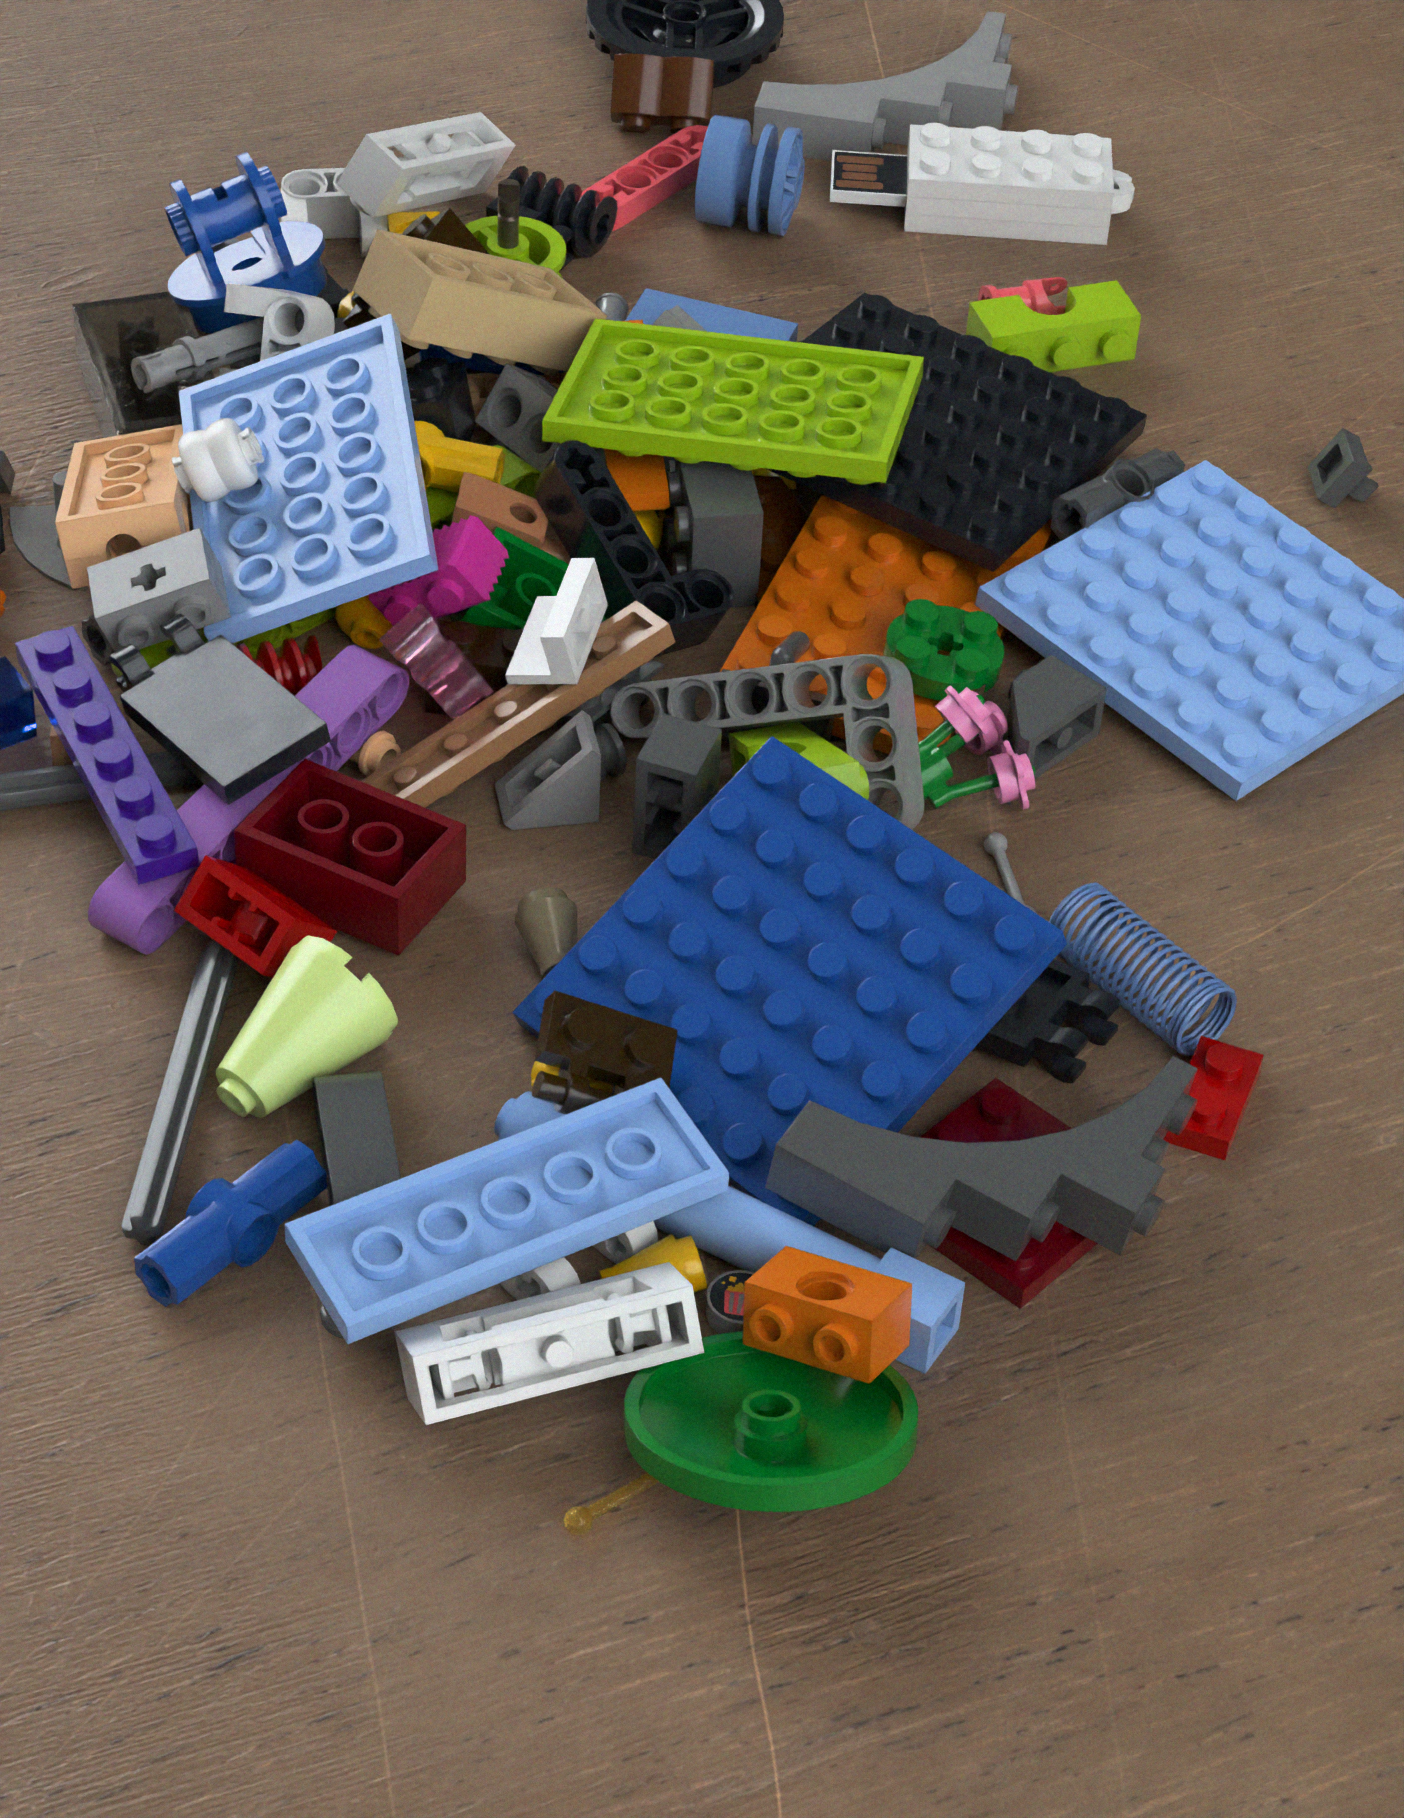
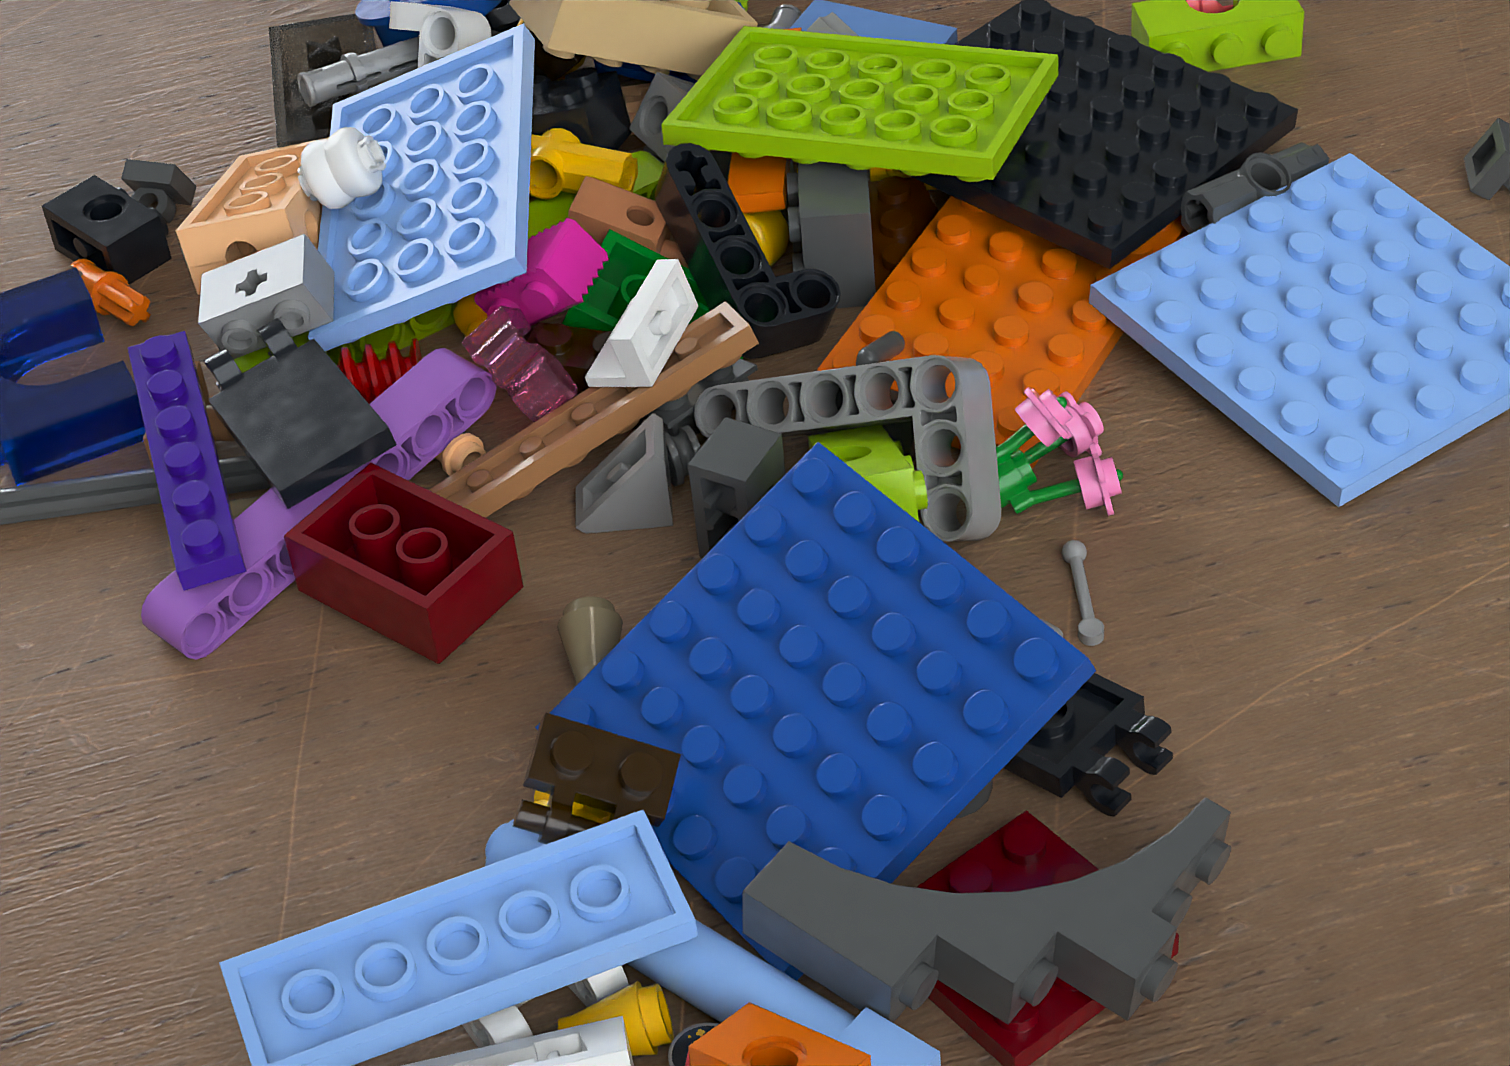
camera: 15 degrees right, 0 degrees up
dark grey axle [121,940,239,1245] -> none
blue piece [134,1139,327,1307] -> none
red brick [173,855,337,978] -> none
yellowish green cone [215,935,398,1118] -> none
dark grey beam [313,1070,401,1206] -> none
green plate [883,599,1004,701] -> none
dark grey slope [1007,655,1106,779] -> none
medium blue piece [1049,882,1237,1056] -> none
red plate [1163,1036,1264,1160] -> none

